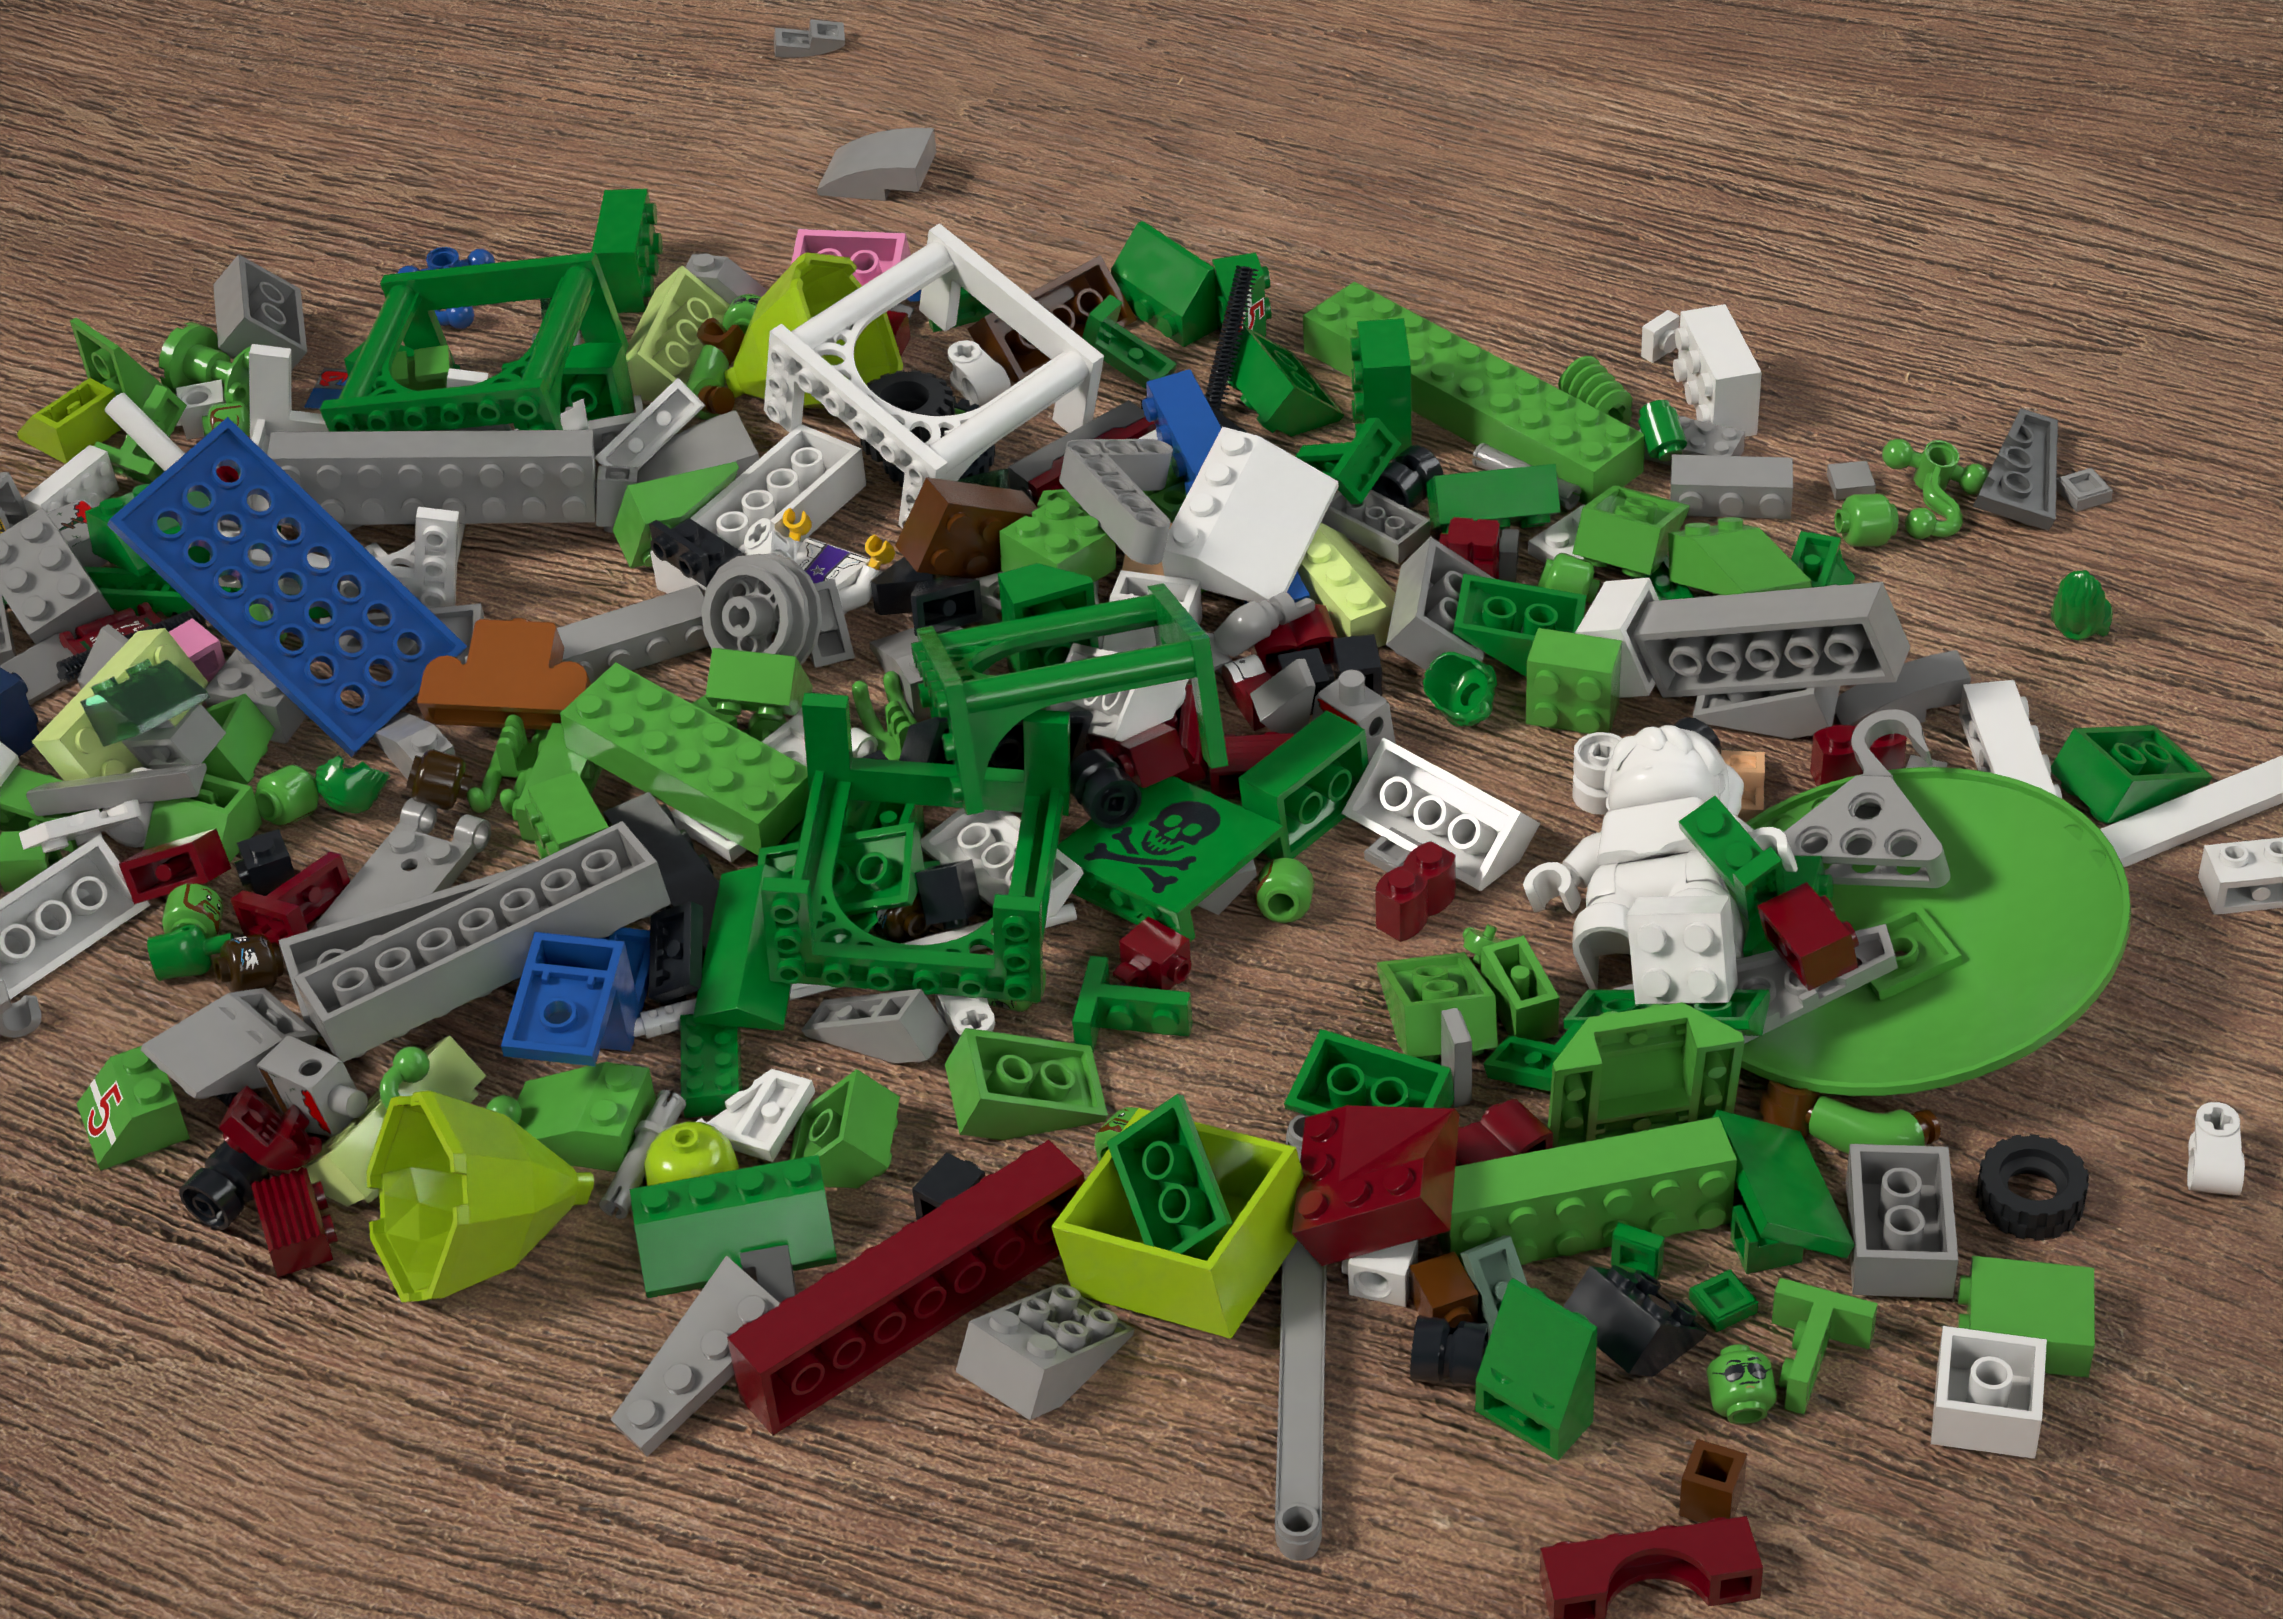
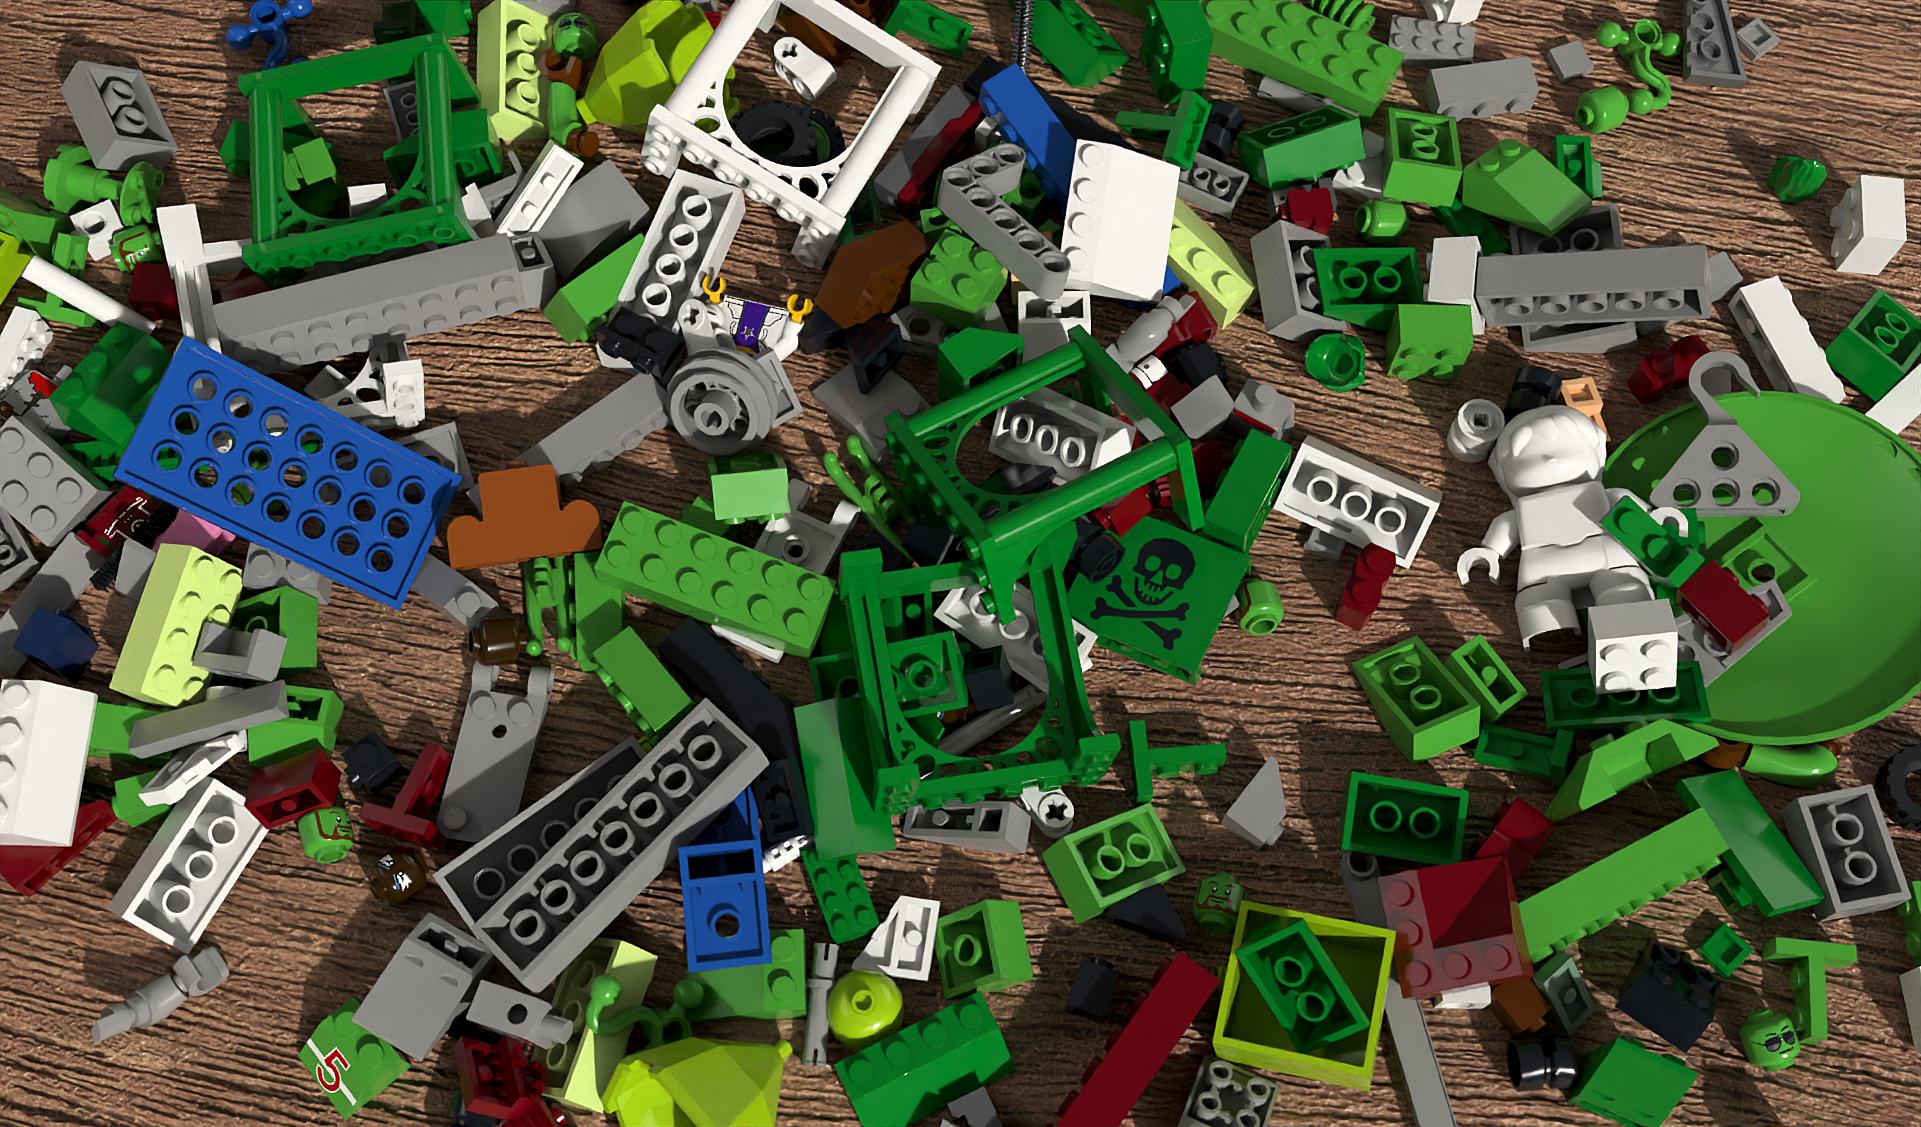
camera: 20 degrees left, 25 degrees up
clear green slope [80,658,210,747] -> none
green piece [147,924,234,982] -> none
bright green head [255,765,319,827] -> none
sticker [304,368,348,409] -> none
green hair [315,755,391,814] -> none
dark red brick [1113,916,1192,990] -> none
black brick [1333,634,1382,696] -> none
light grey tile [1441,1008,1472,1107] -> none
bright green piece [1463,924,1503,966] -> none
green tile [1611,1222,1665,1280] -> none
green brick [1638,400,1688,462] -> none
none -> black slope [1105,882,1186,948]
none -> light grey slope [1221,755,1286,852]
none -> white brick [1830,175,1907,275]

